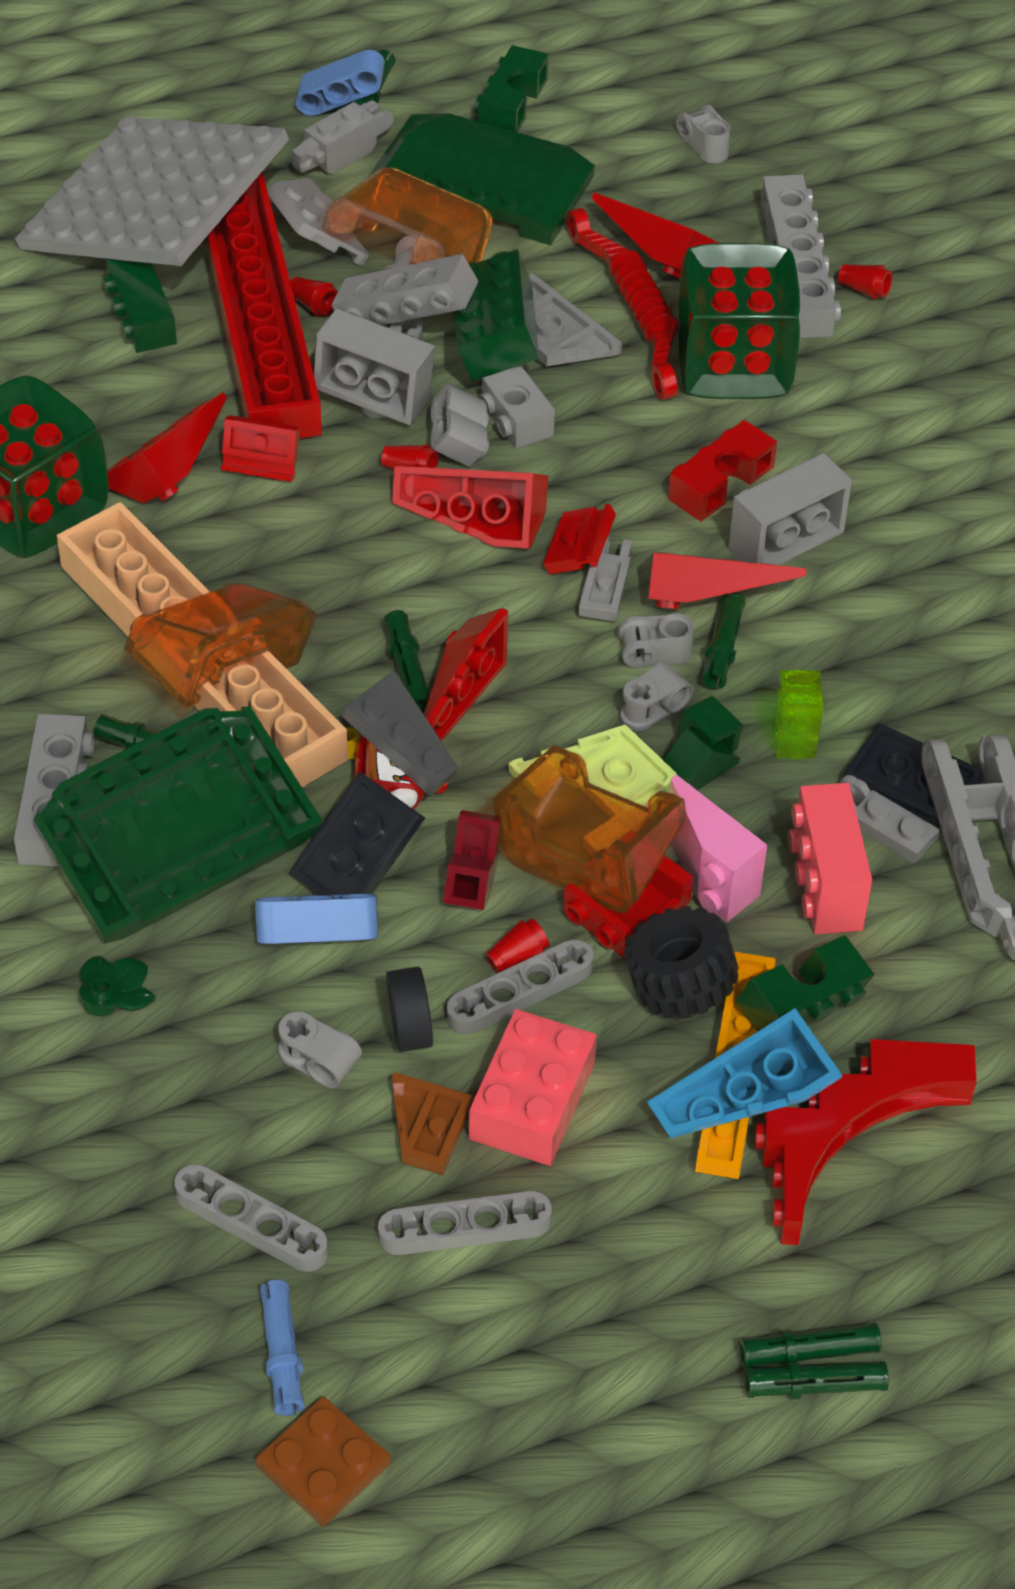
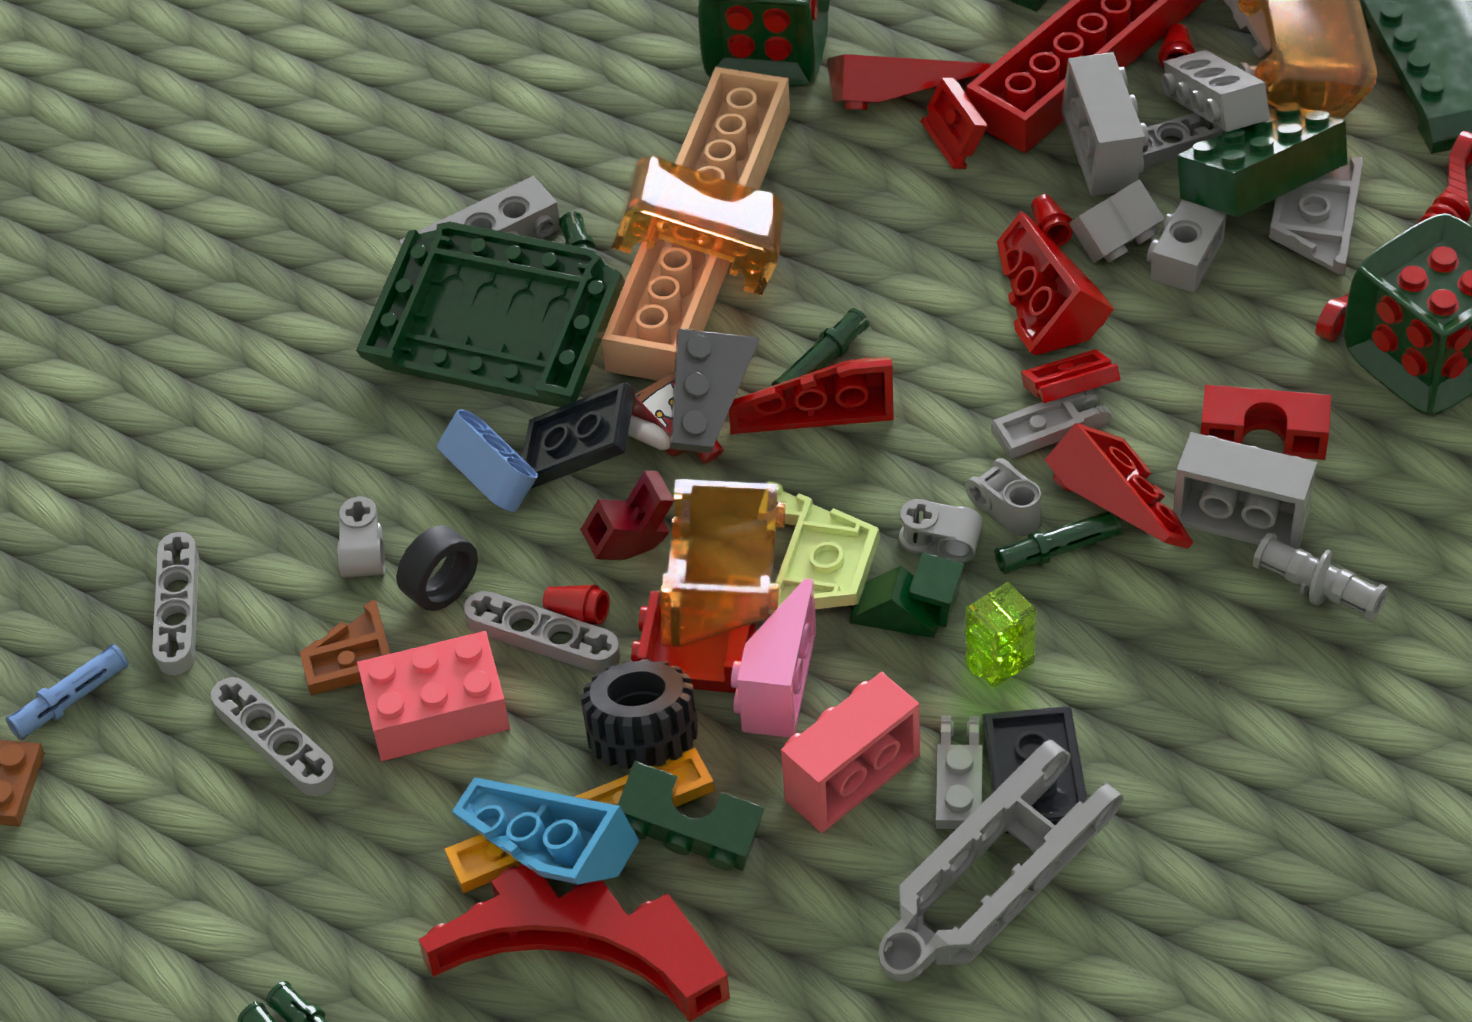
camera: 60 degrees right, 0 degrees up
dark green plate [79,956,156,1016] -> none
none -> light grey piece [1253,532,1389,622]

